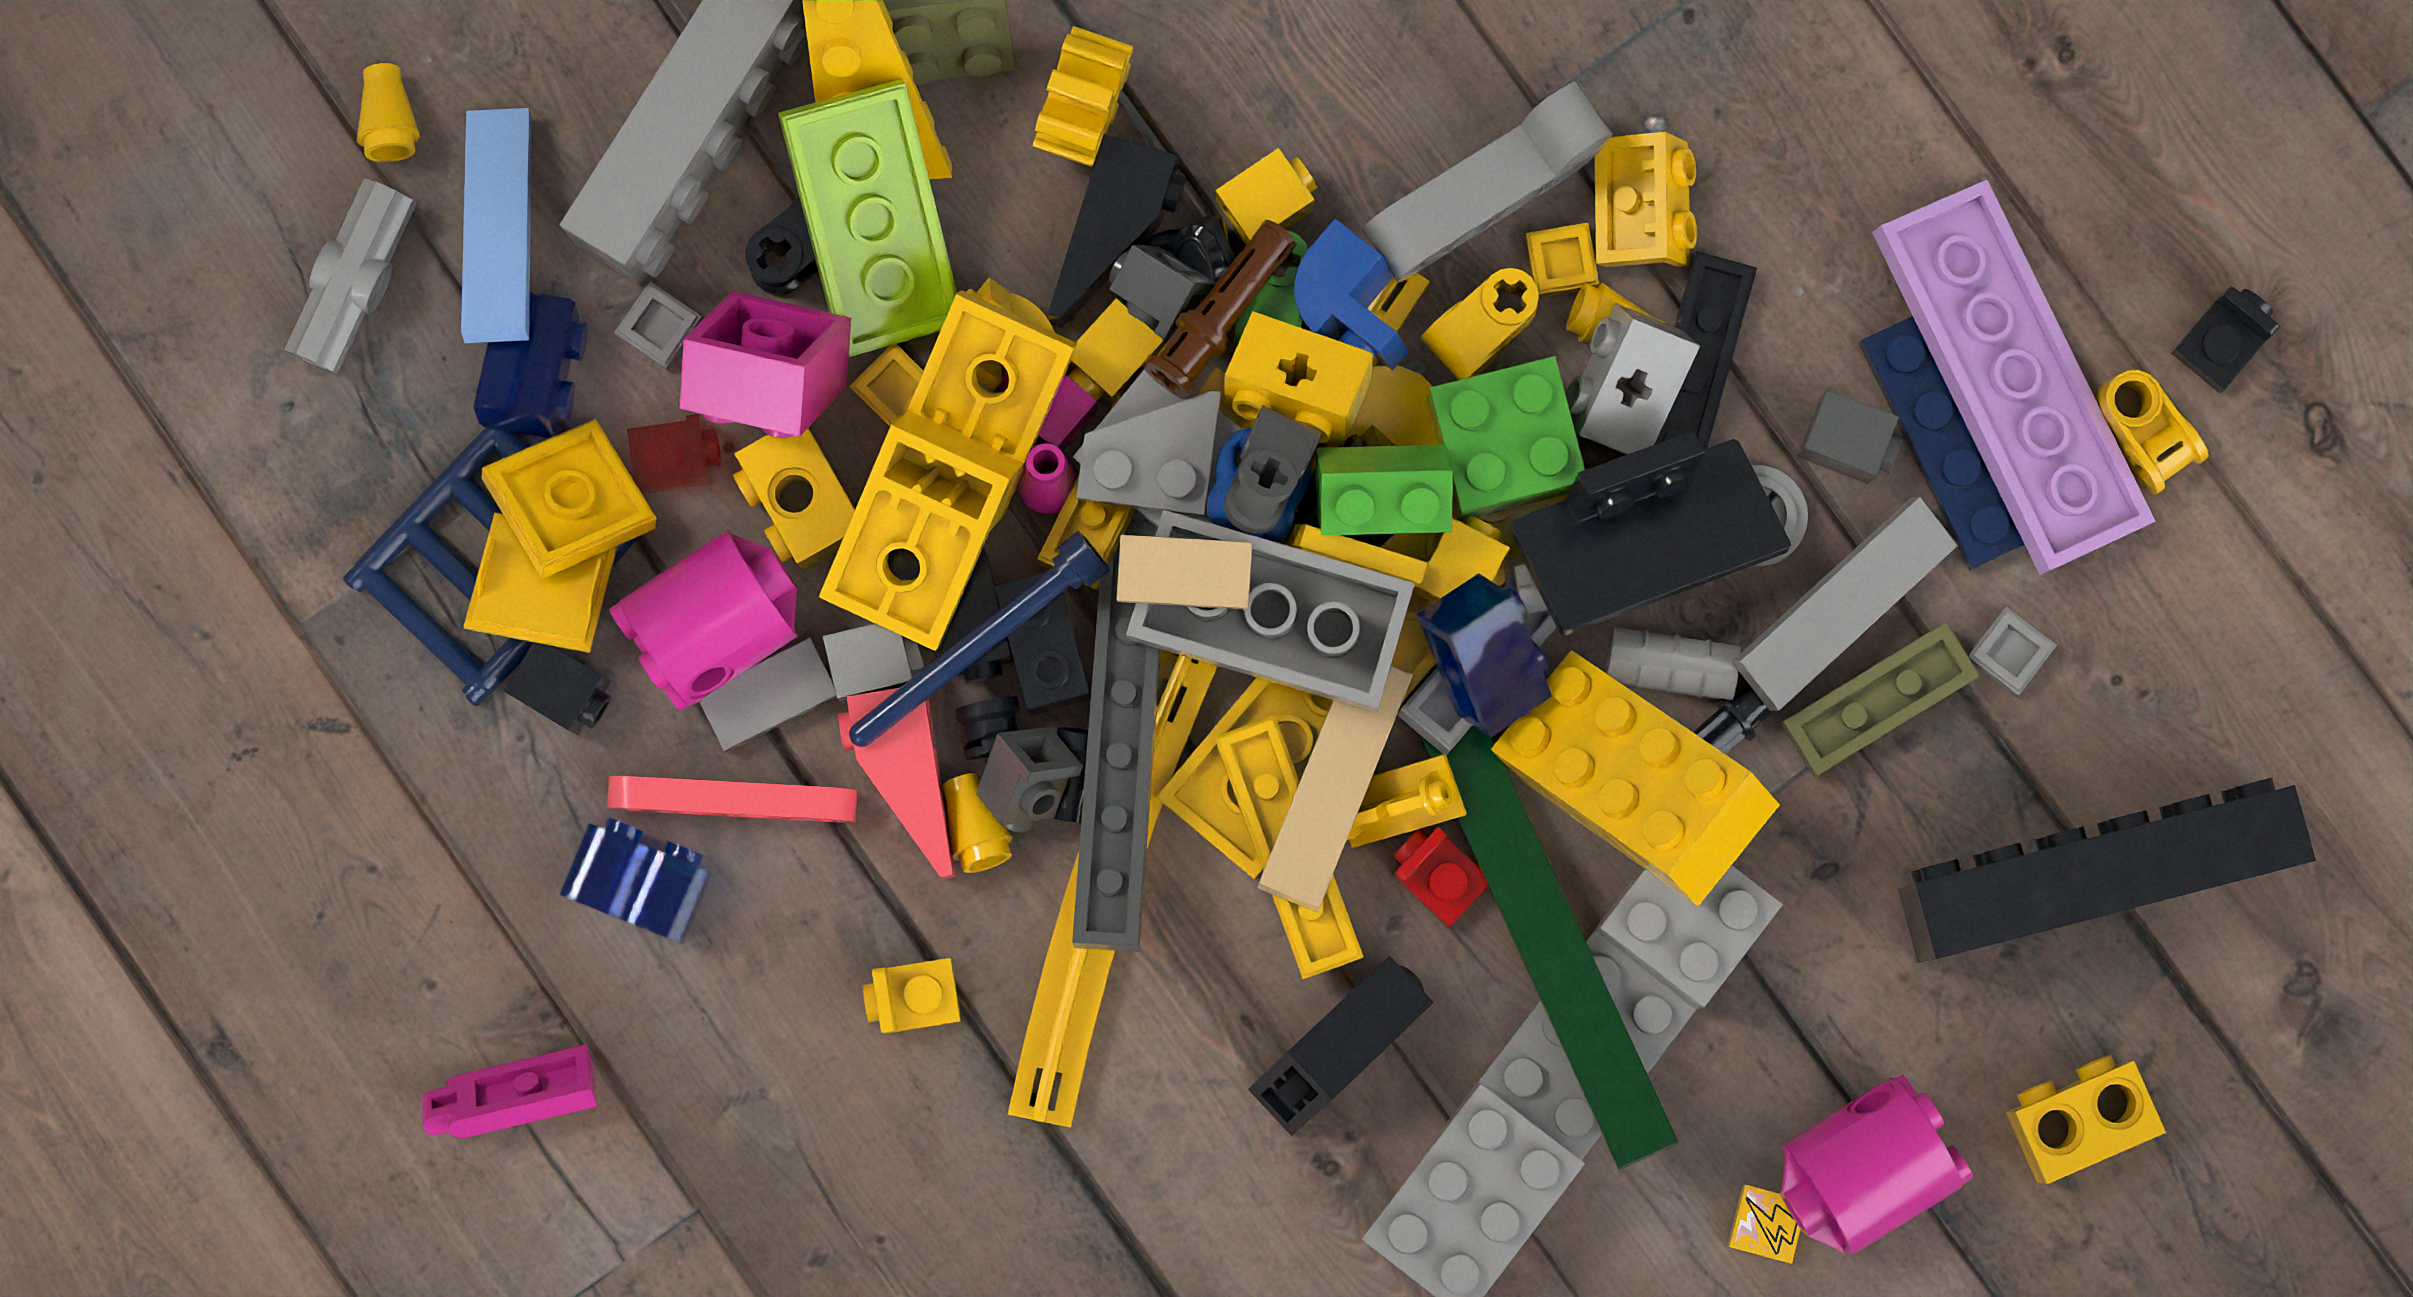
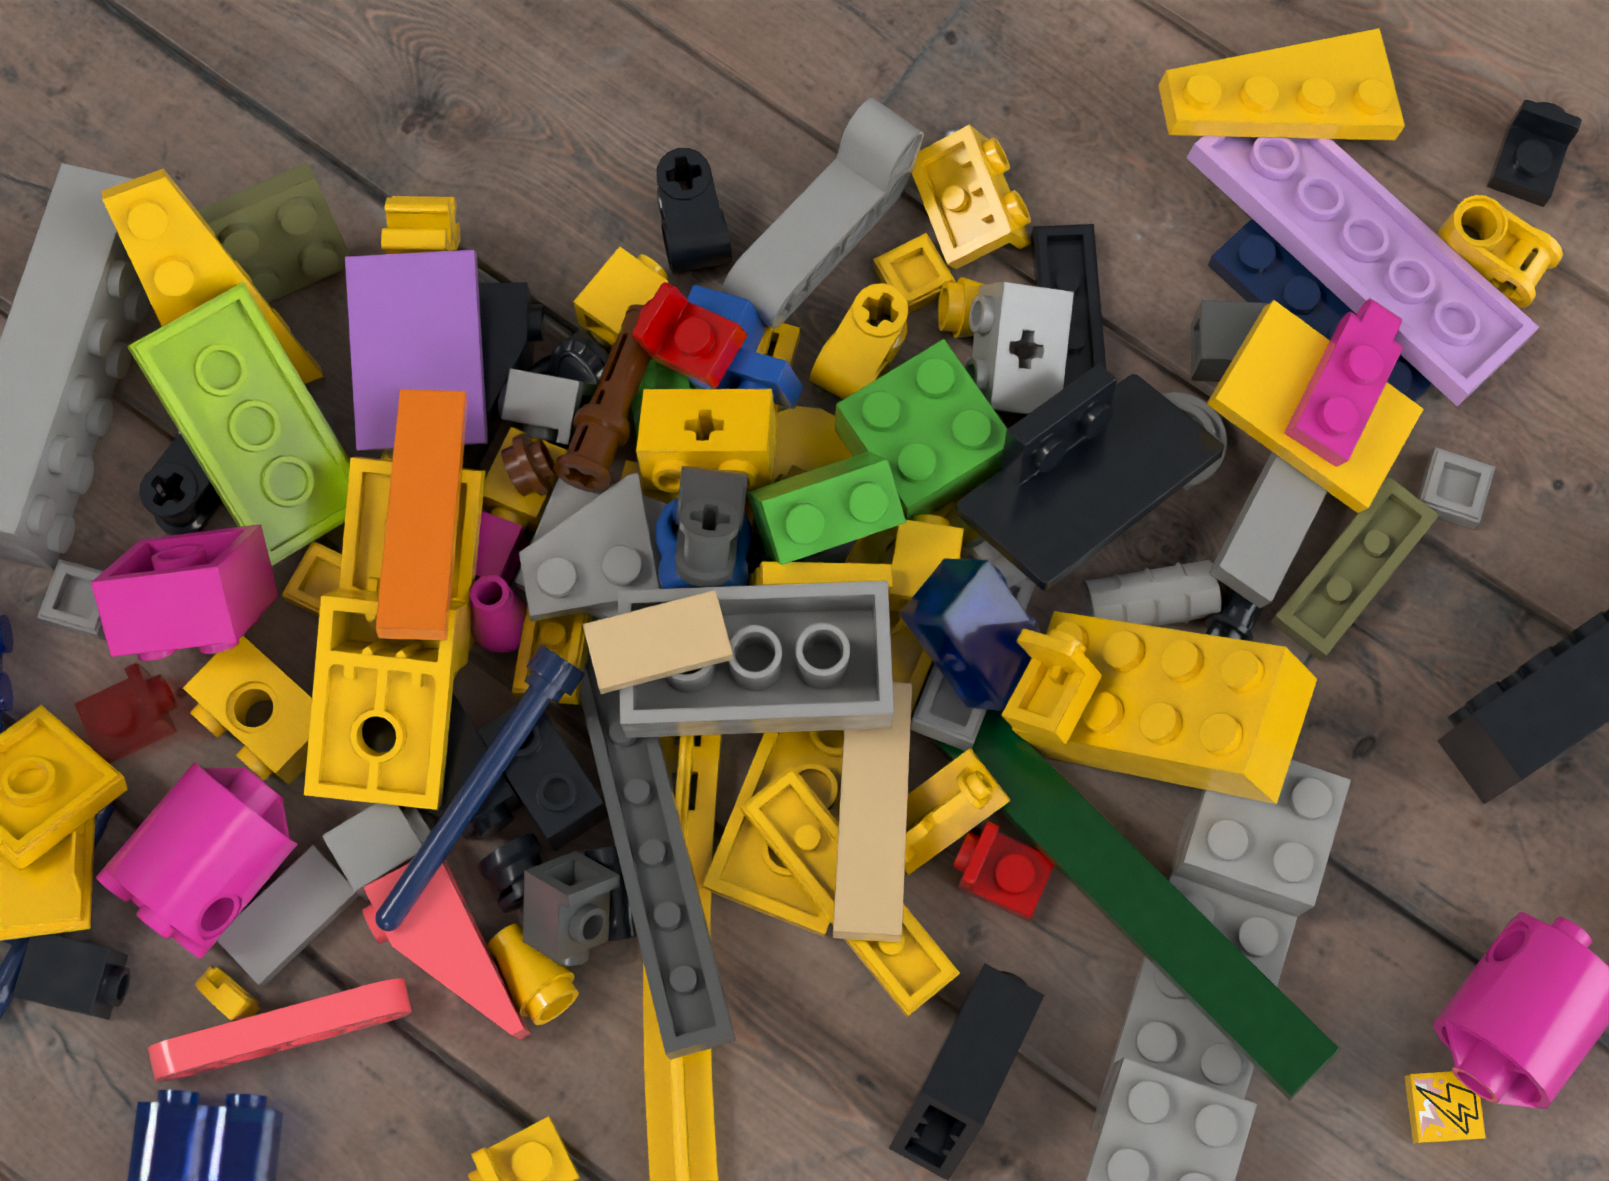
camera: 25 degrees left, 10 degrees down
none -> yellow tile [194,965,261,1021]
none -> medium lavender tile [345,250,488,451]
none -> orange tile [375,389,468,640]
none -> reddish brown plate [501,433,556,497]
none -> red bracket [632,282,748,389]
none -> black piece [656,148,732,274]
none -> yellow bracket [1001,629,1102,745]
none -> yellow wing [1158,28,1405,140]
none -> yellow tile [1207,300,1424,513]
none -> dark pink hinge [1284,298,1403,467]

